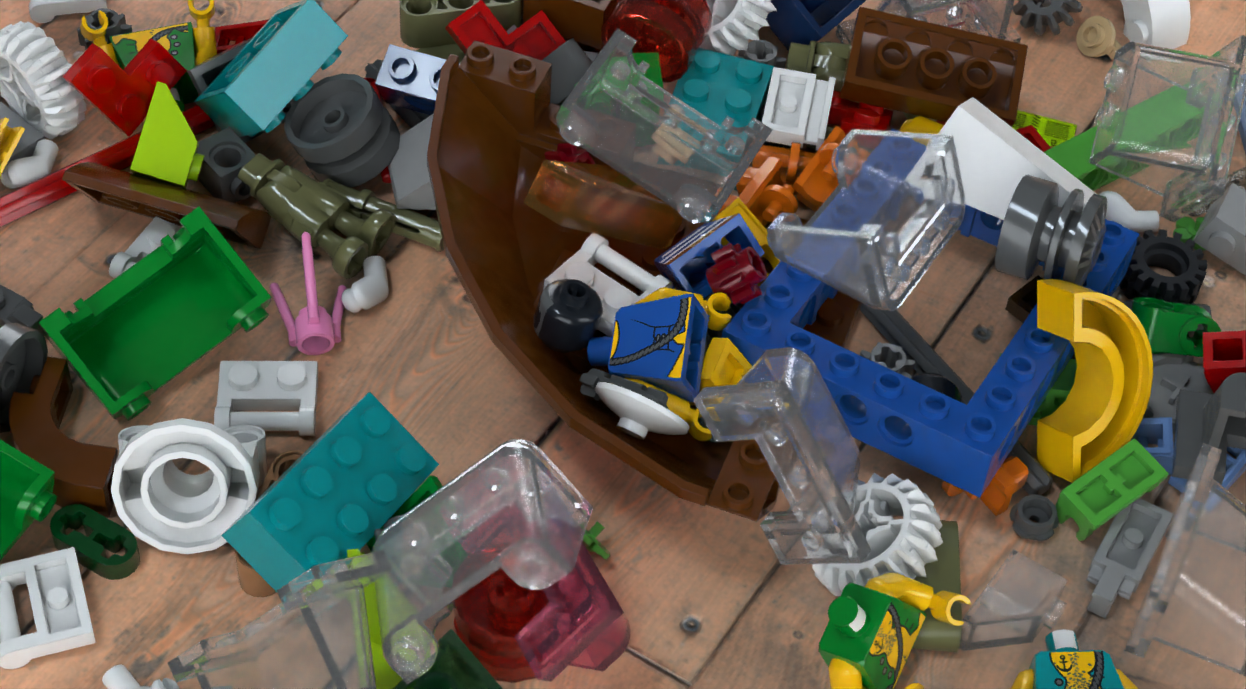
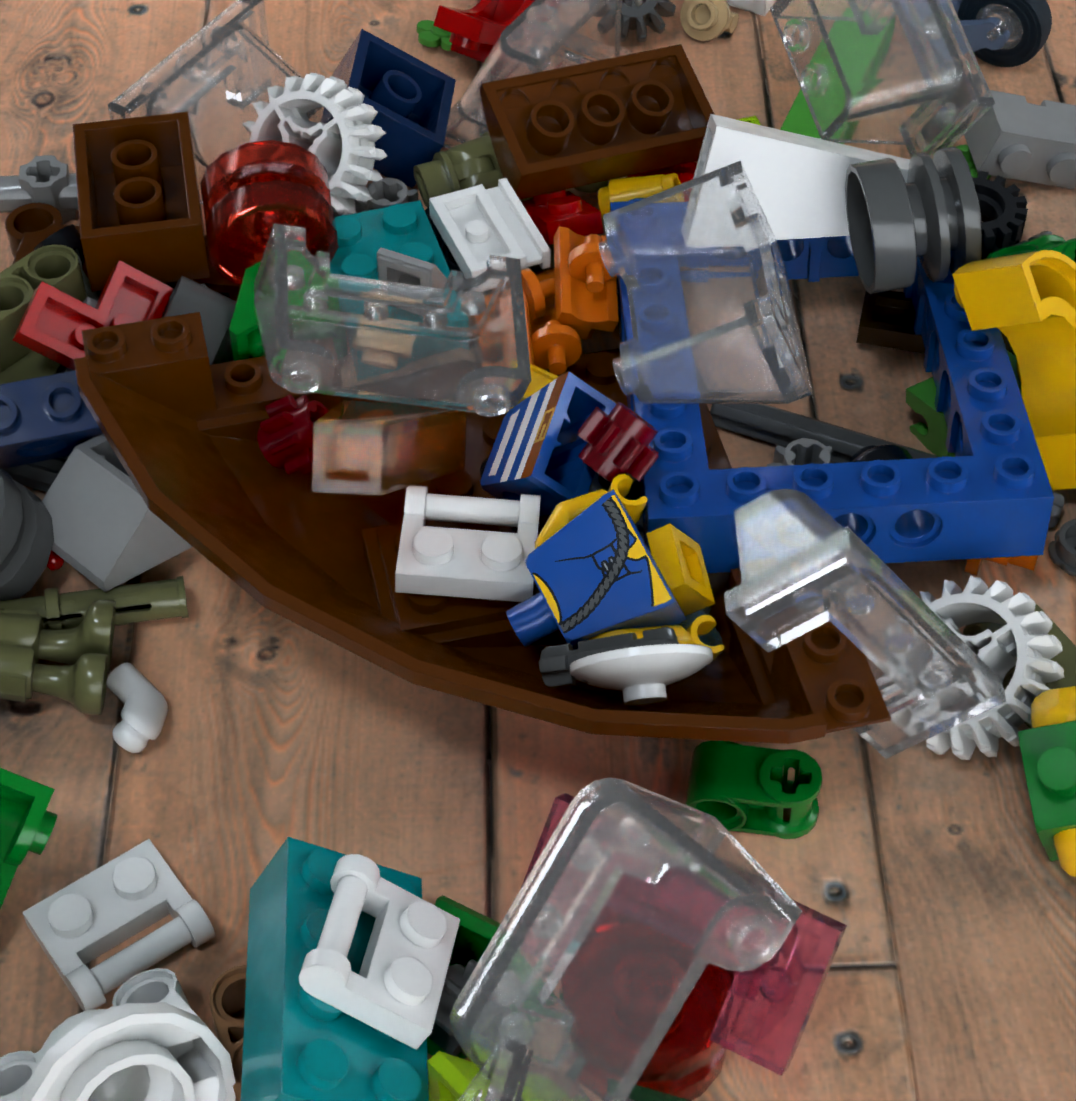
camera: 30 degrees left, 0 degrees up
bright pink plant [270,232,347,355] -> none
black head [534,279,603,353] -> none
none -> white plate [298,854,460,1050]
none -> light grey slope [377,247,450,314]
none -> green piece [684,740,823,839]

